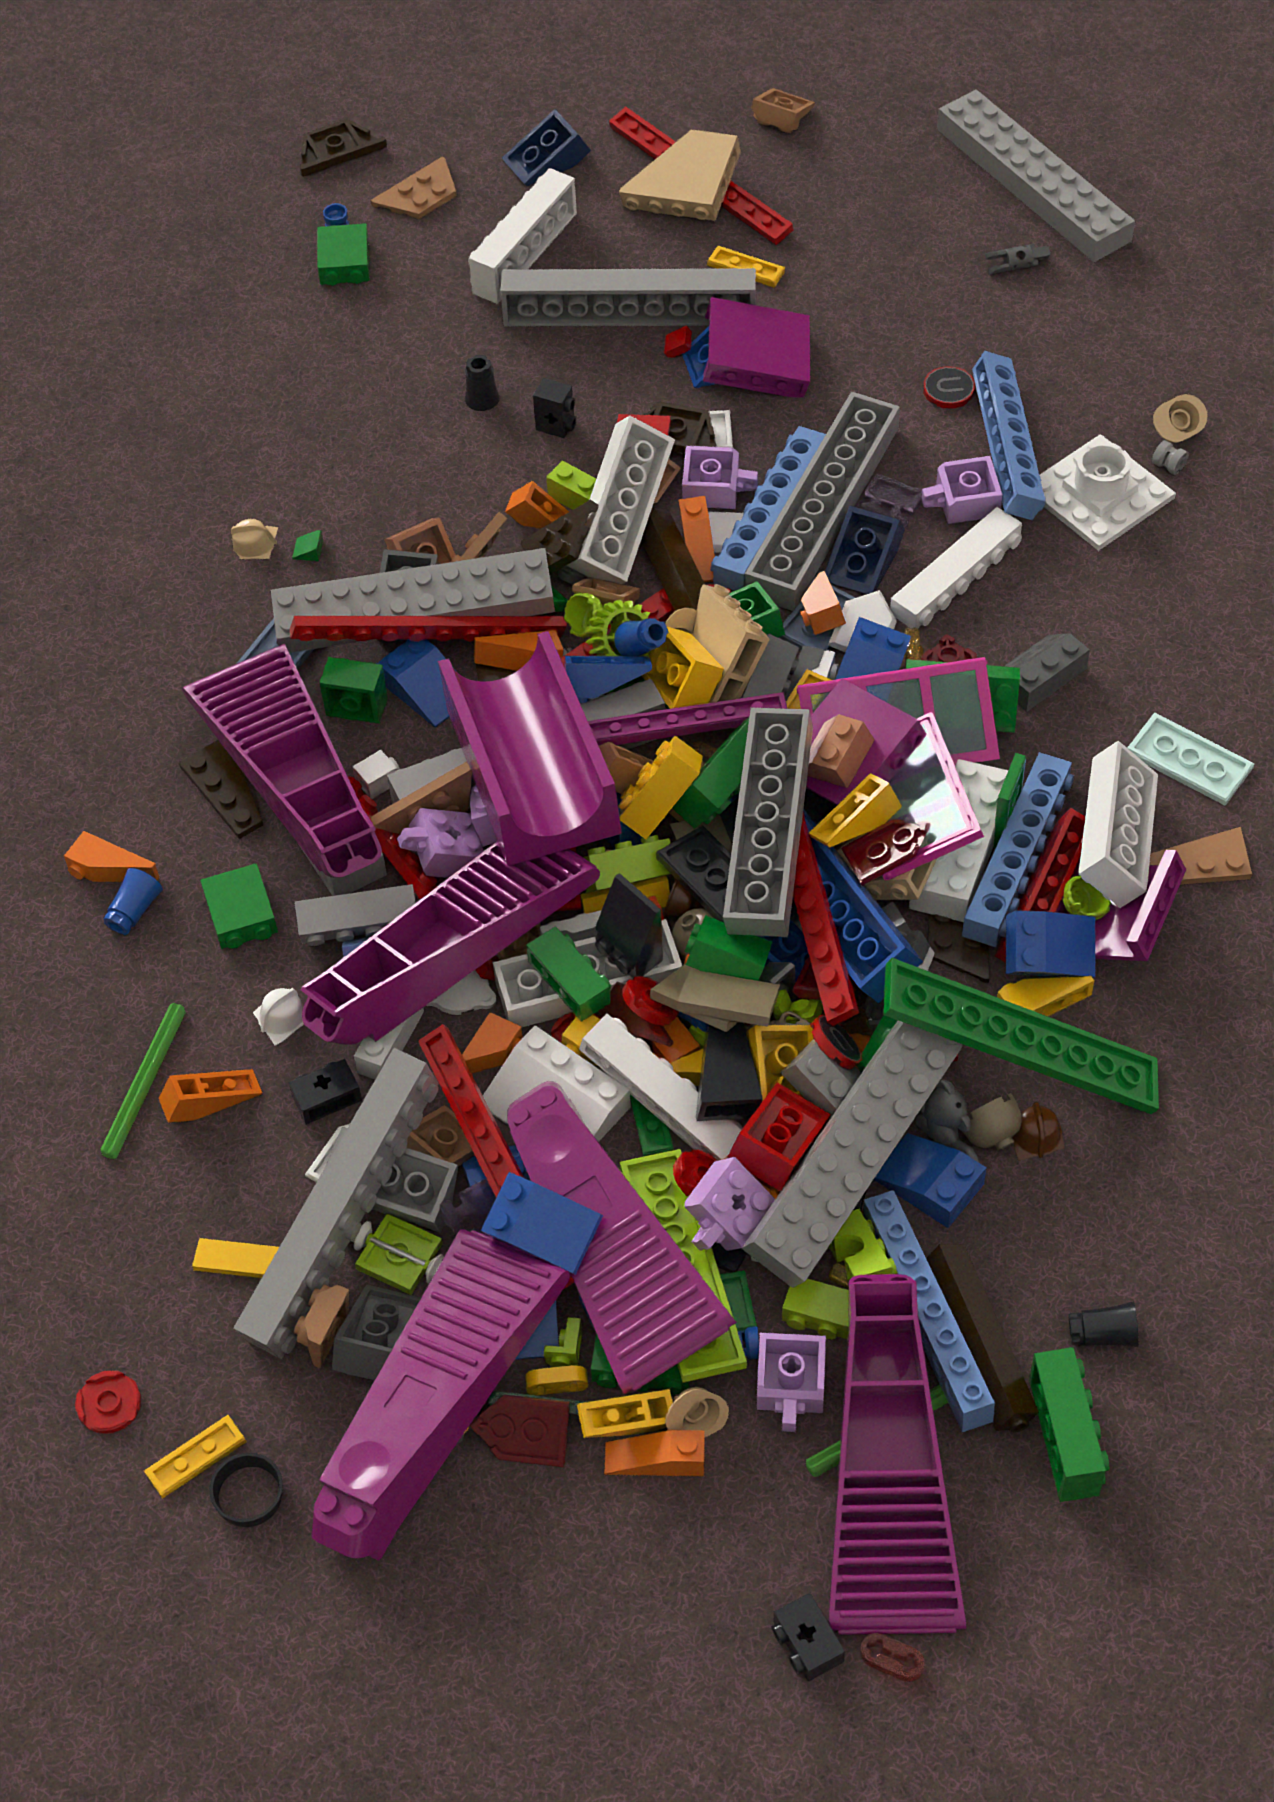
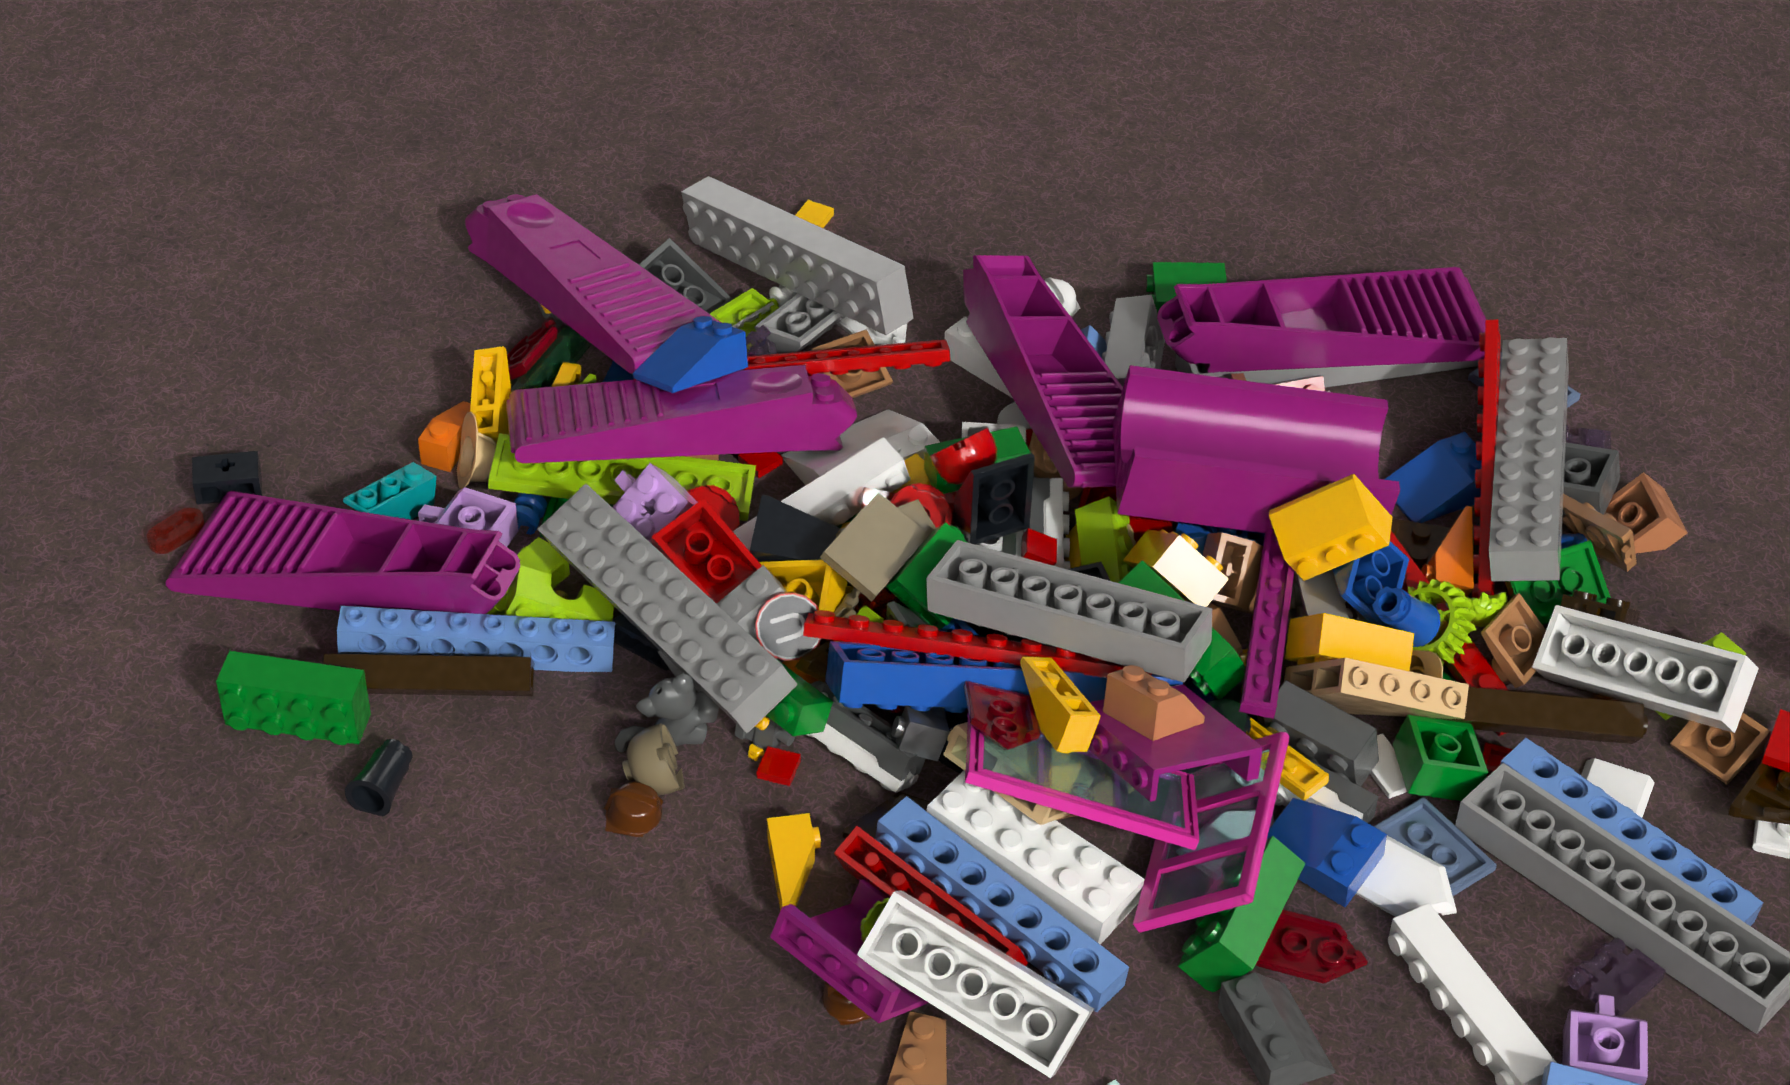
camera: 105 degrees right, 10 degrees down
orange slope [64,831,160,882] -> none
red tile [75,1371,141,1434] -> none
bright green axle [100,1003,186,1159] -> none
blue plant [104,868,163,935] -> none
yellow tile [144,1415,246,1499] -> none
orange slope [158,1069,263,1123] -> none
black tyre [209,1453,283,1527] -> none
tan piece [231,519,278,560] -> none
black brick [288,1059,362,1125] -> none
green slope [292,530,323,561] -> none
medium nougat slope [294,1285,349,1369] -> none
green brick [320,657,388,724] -> none
orange slope [462,1013,523,1074] -> none
orange slope [505,481,569,529] -> none
orange slope [679,496,715,583] -> none
lavender hinge [682,446,758,509] -> none
slope [800,571,846,635] -> none
dark blue slope [825,505,905,595] -> none
blue slope [874,1133,987,1228] -> none
green plate [883,958,1159,1115] -> none
clear yellow axle [904,627,924,669] -> none
green tile [993,753,1026,848] -> none
blue slope [1006,910,1095,977] -> none
none -> teal slope [343,462,437,520]
none -> red cylinder [930,428,997,485]
none -> yellow slope [1269,474,1392,581]

